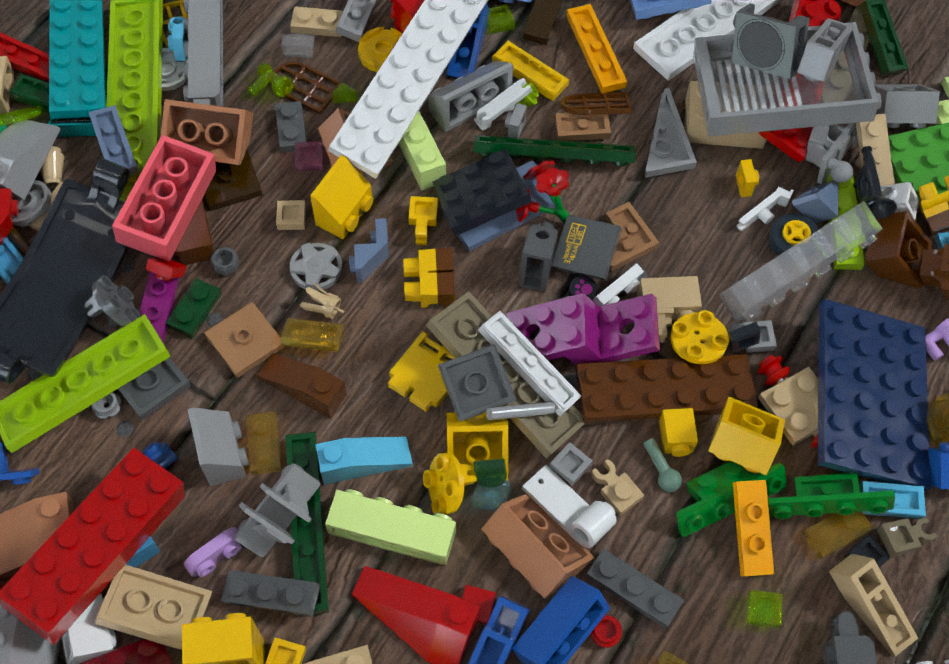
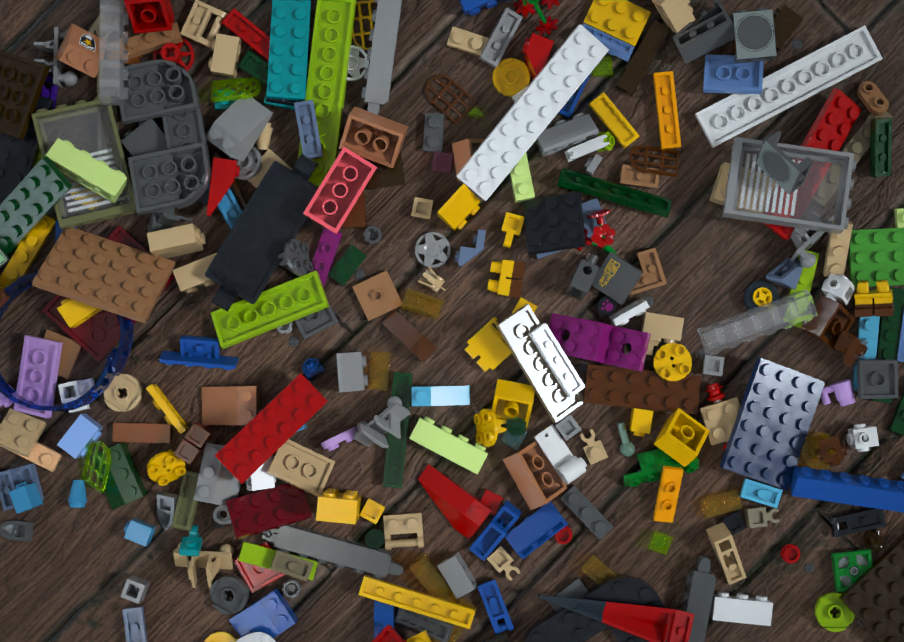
camera: 20 degrees right, 25 degrees up
red plate [145,257,187,281] -> none
medium azure plate [168,16,187,61] -> none
dark grey plate [221,570,320,617] -> none
clear neon green piece [247,63,293,97] -> none
clear piece [281,33,314,58] -> none
dark grey tile [438,344,516,423] -> none
light grey piece [486,402,555,420] -> none
light grey wing [645,88,697,178] -> none
black tile [729,322,761,353] -> none
yellow plate [736,159,759,198] -> none
white piece [736,187,794,231] -> none
green bracket [768,473,895,519] -> none
light grey slope [797,18,854,82] -> none
black piece [853,146,897,220] -> none
light grey slope [875,84,940,128] -> none

